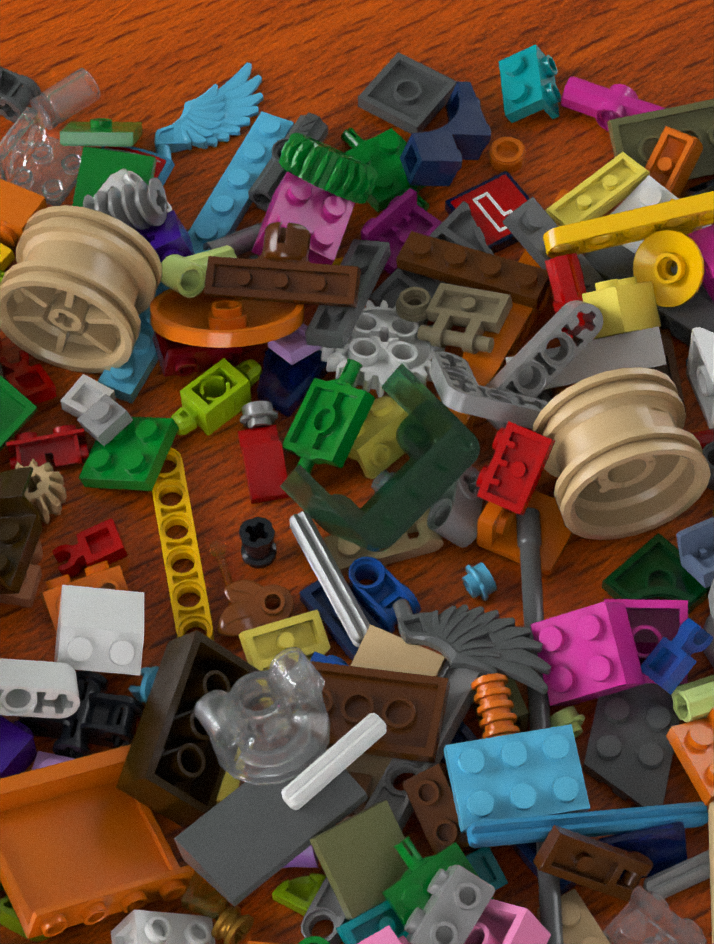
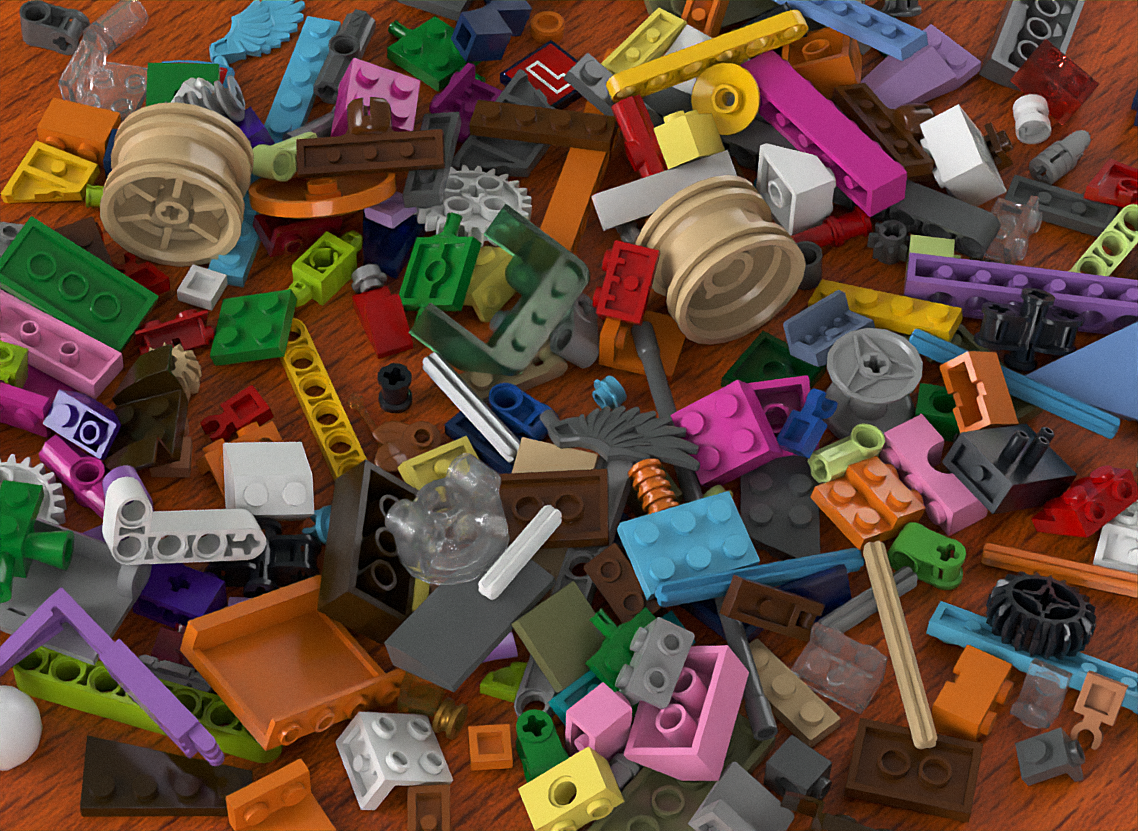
camera: 15 degrees left, 5 degrees down
green plate [60,118,142,147] -> none
light grey plate [77,394,133,446] -> none
green gear [279,133,378,204] -> none
dark tan plate [396,287,432,322] -> none
dark tan plate [417,283,513,354] -> none
light grey beam [429,351,548,429] -> none
light grey beam [485,300,603,431] -> none

